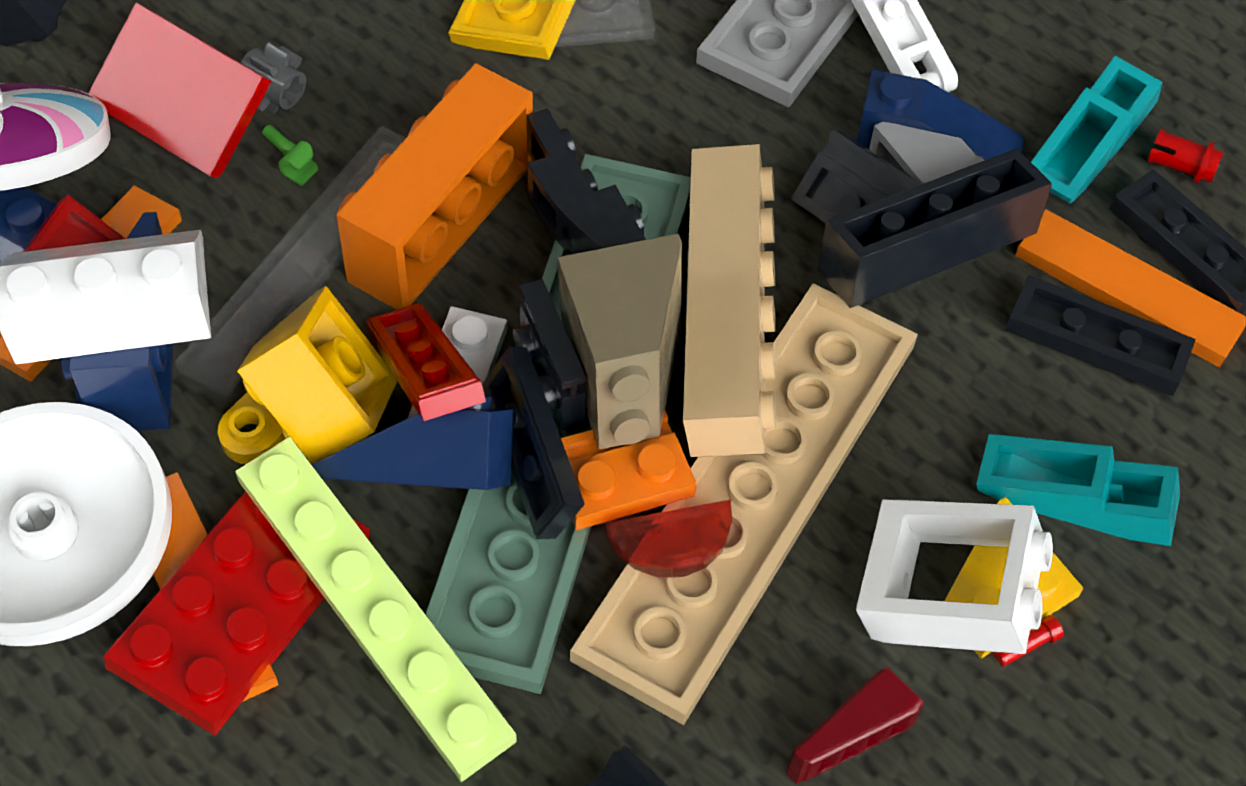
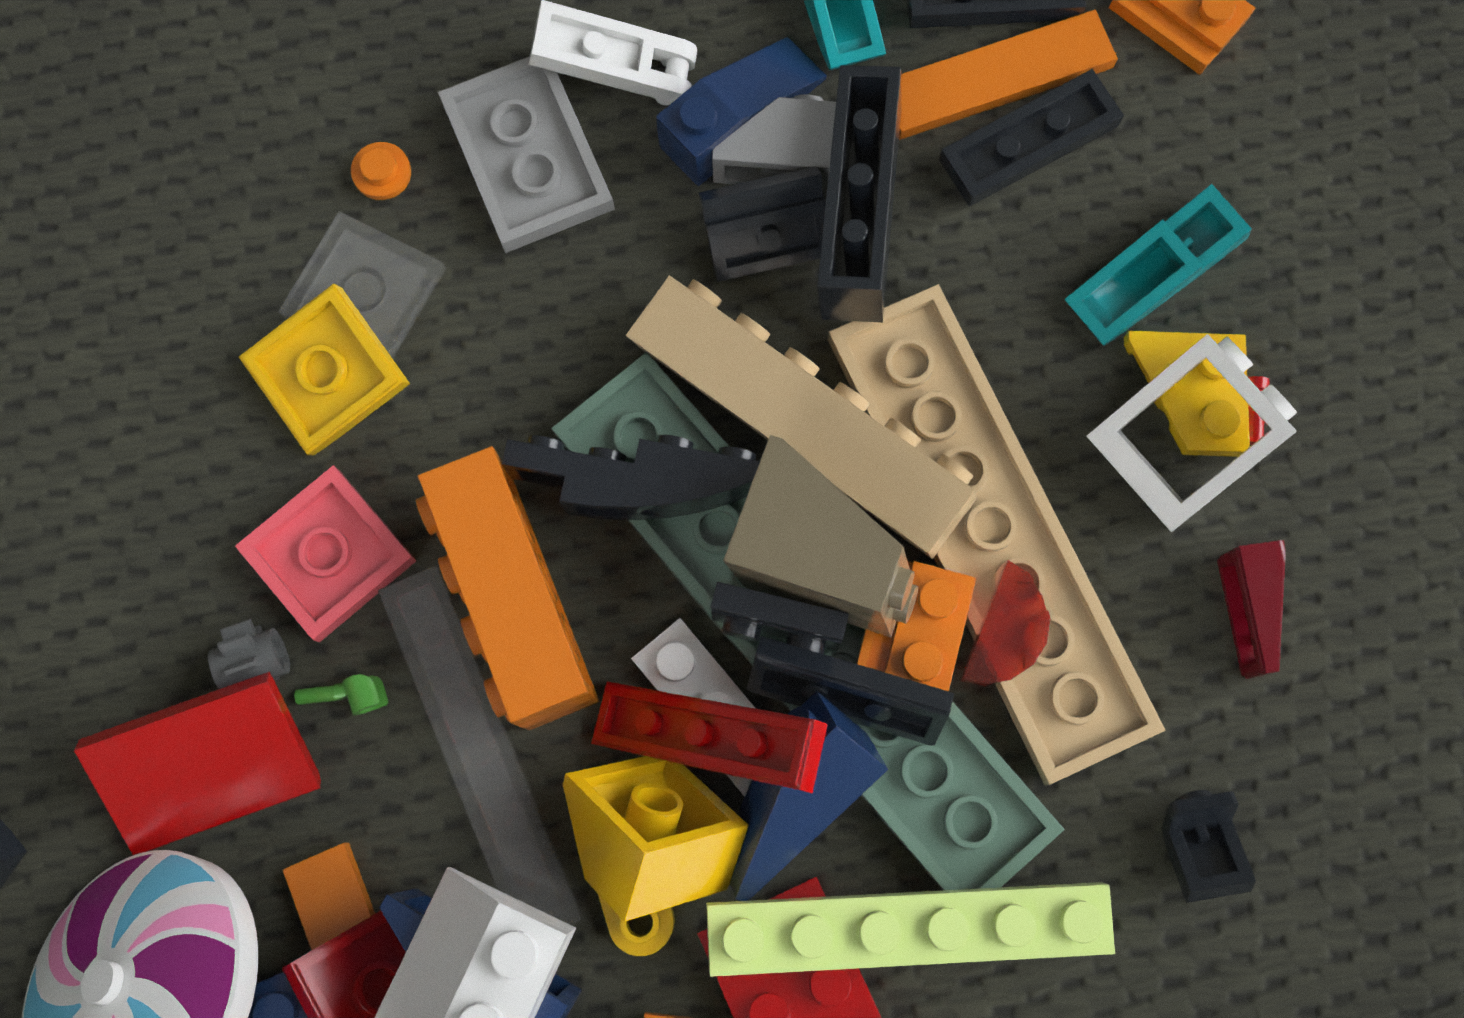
camera: 50 degrees left, 20 degrees up
none -> coral plate [235,465,417,643]

